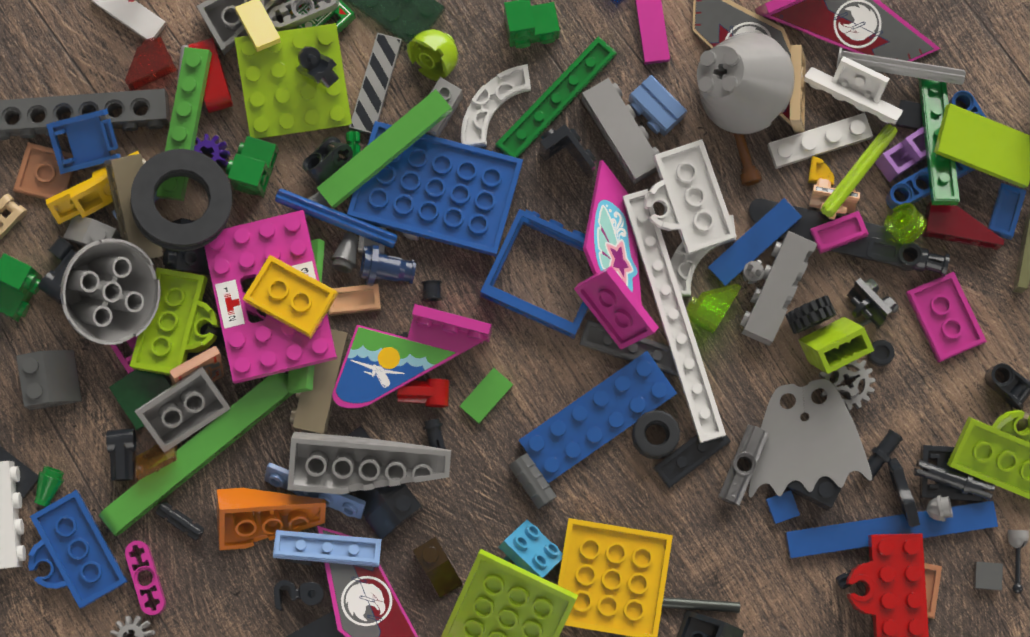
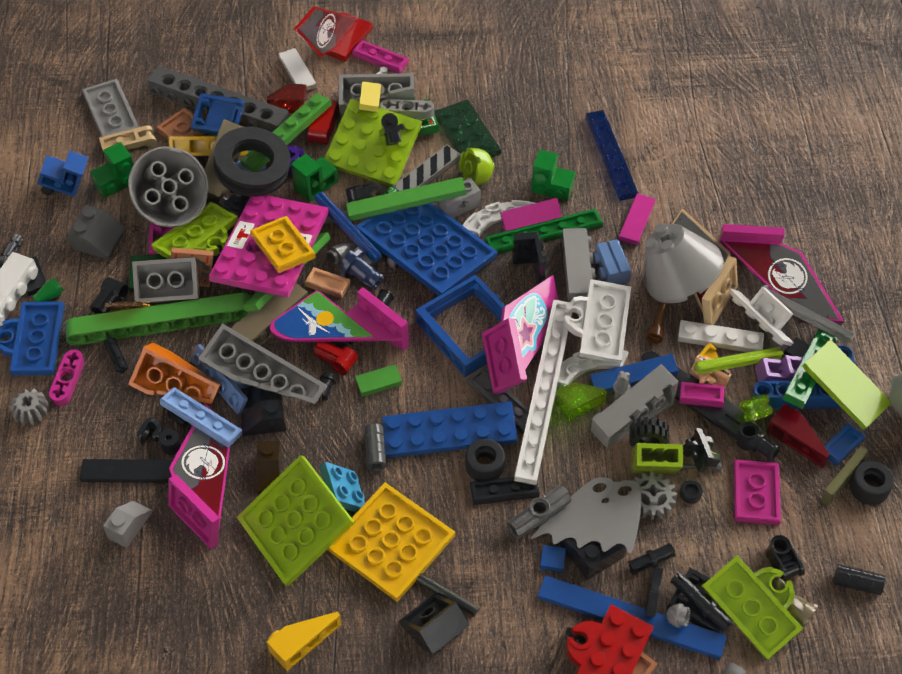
camera: 30 degrees right, 25 degrees down
none -> dark pink tile [500,198,562,232]

